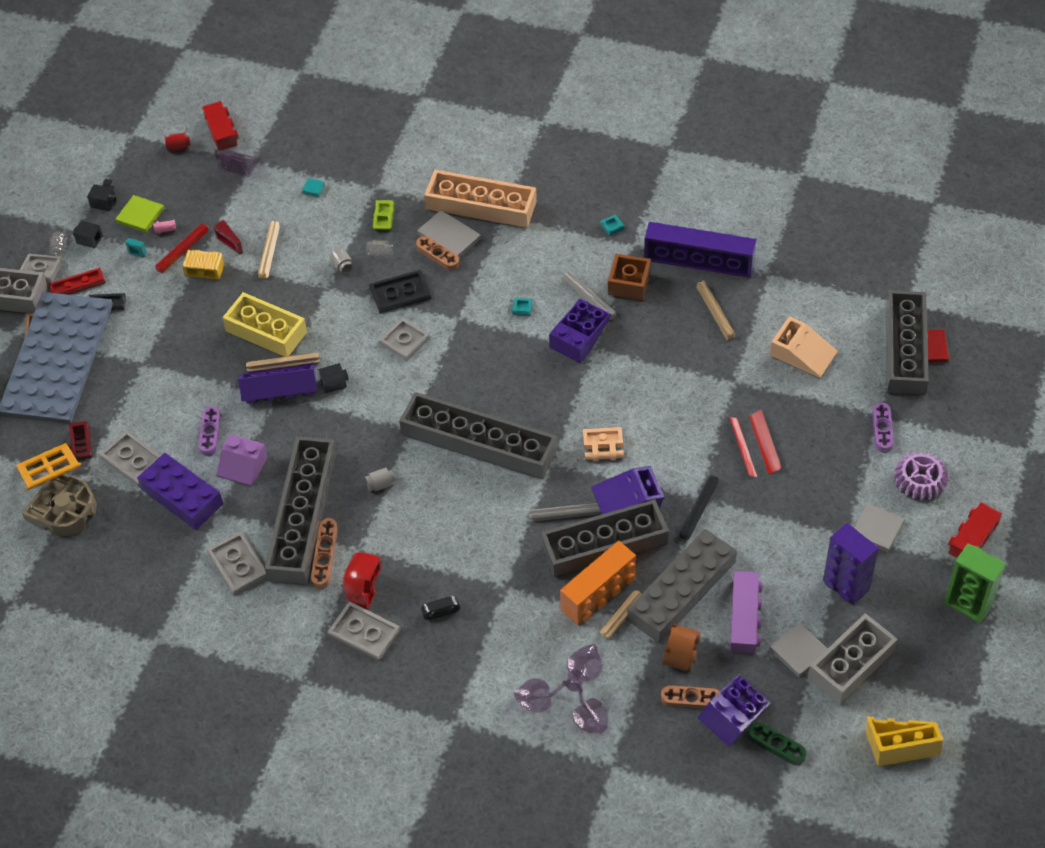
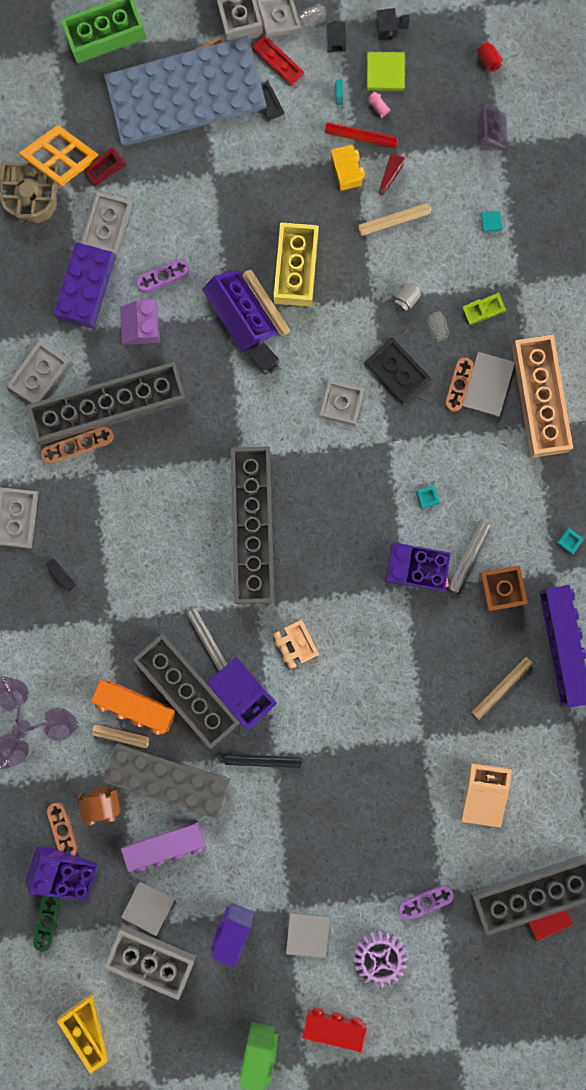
camera: 70 degrees right, 30 degrees up
red brick [202,101,239,151] -> none
red brick [343,552,382,610] -> none
light grey brick [365,468,395,492] -> none
sticker [729,410,782,477] -> none

